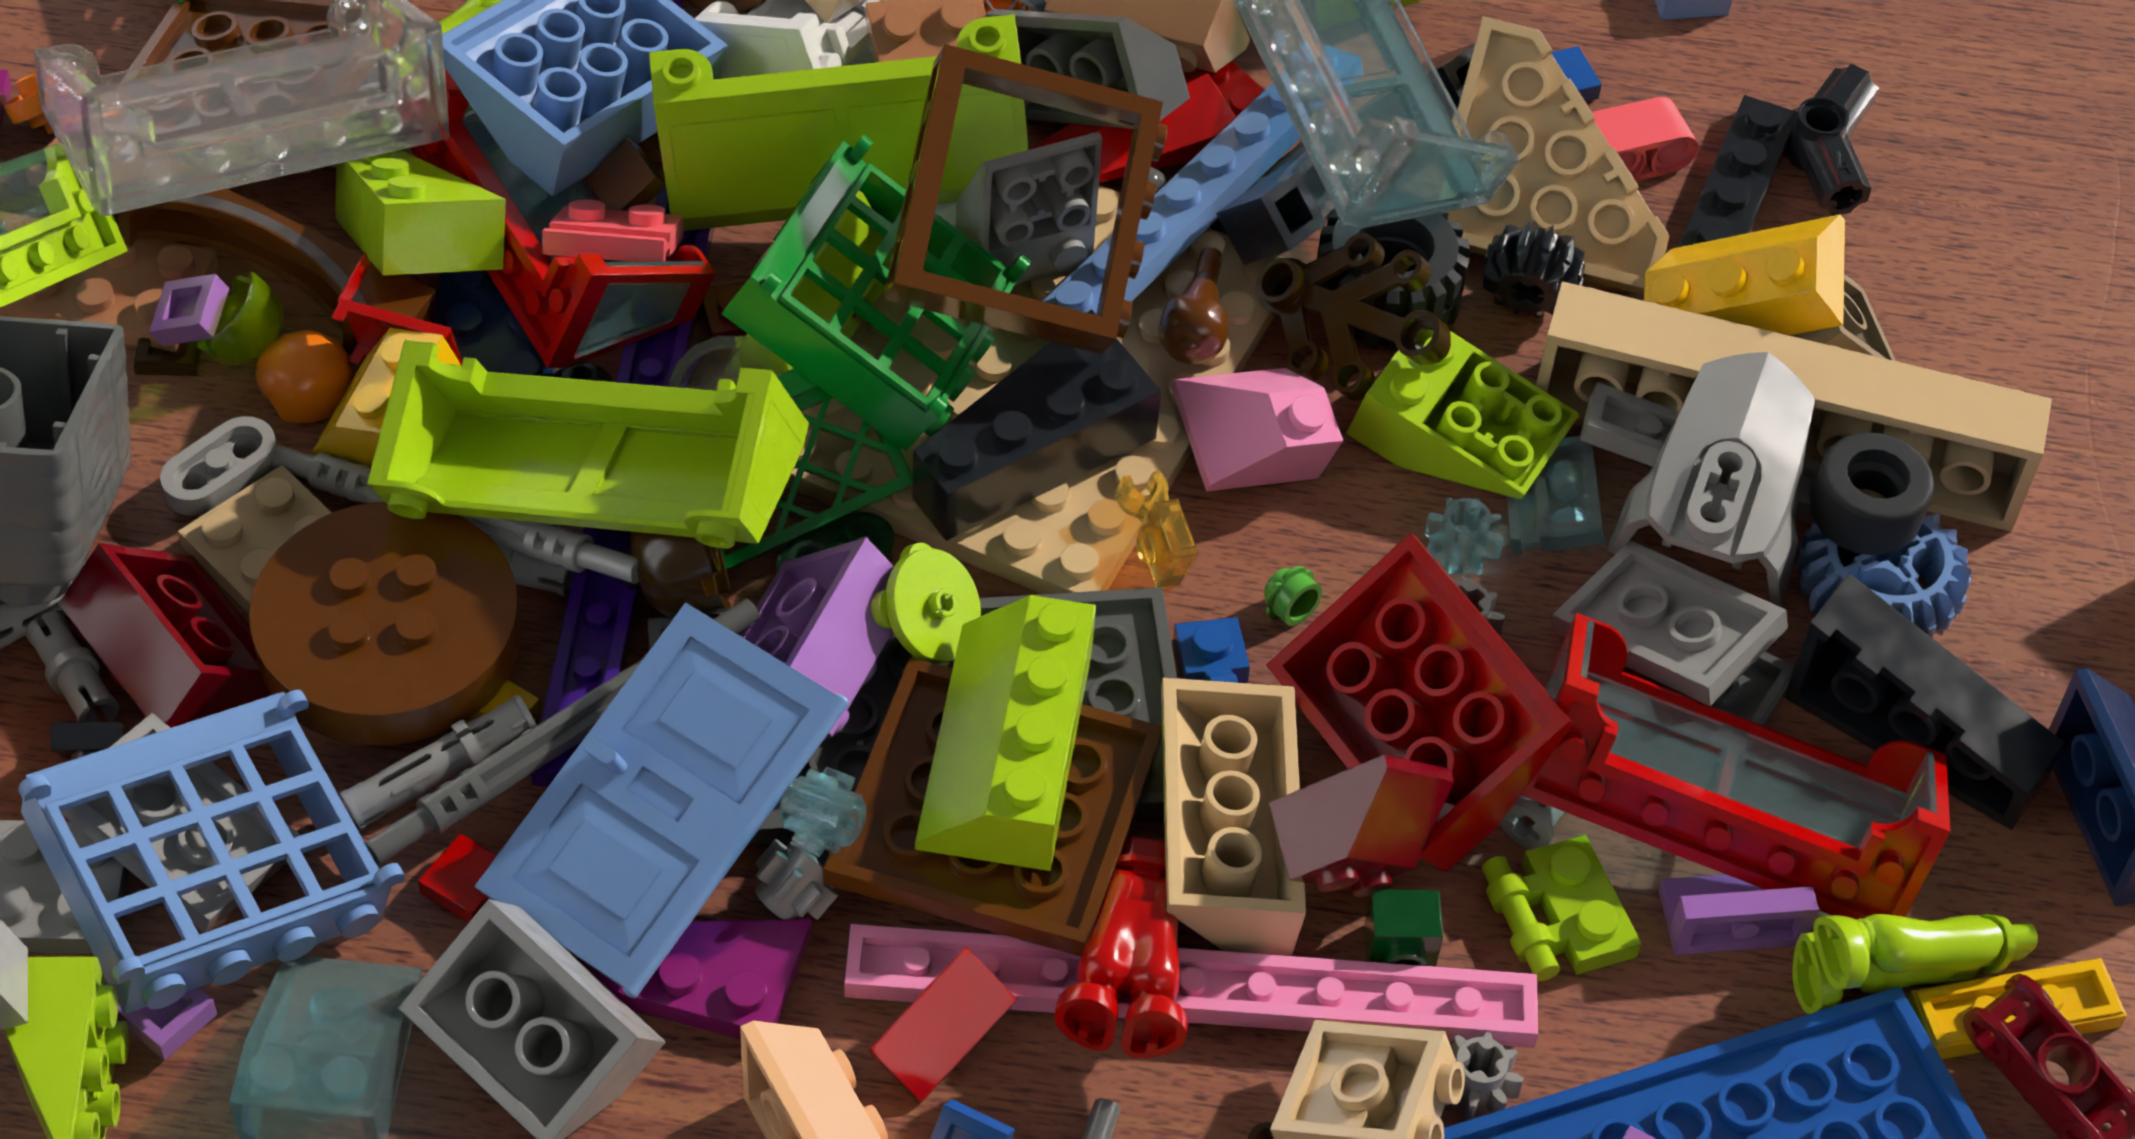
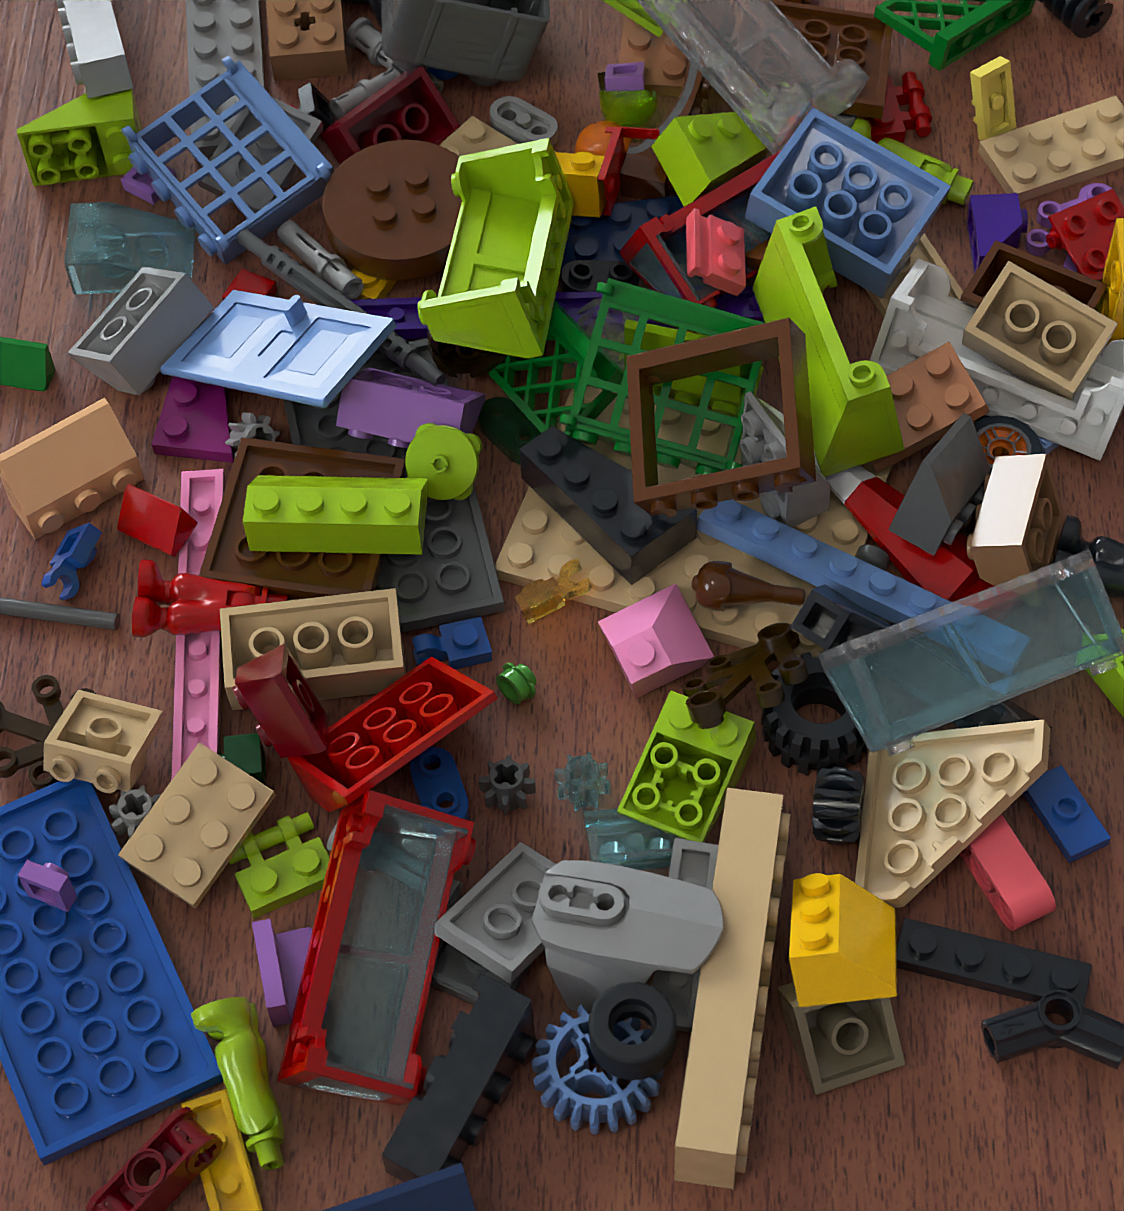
camera: 90 degrees right, 5 degrees up
clear light blue gear [780,767,866,857] -> none
none -> tan plate [118,742,276,909]

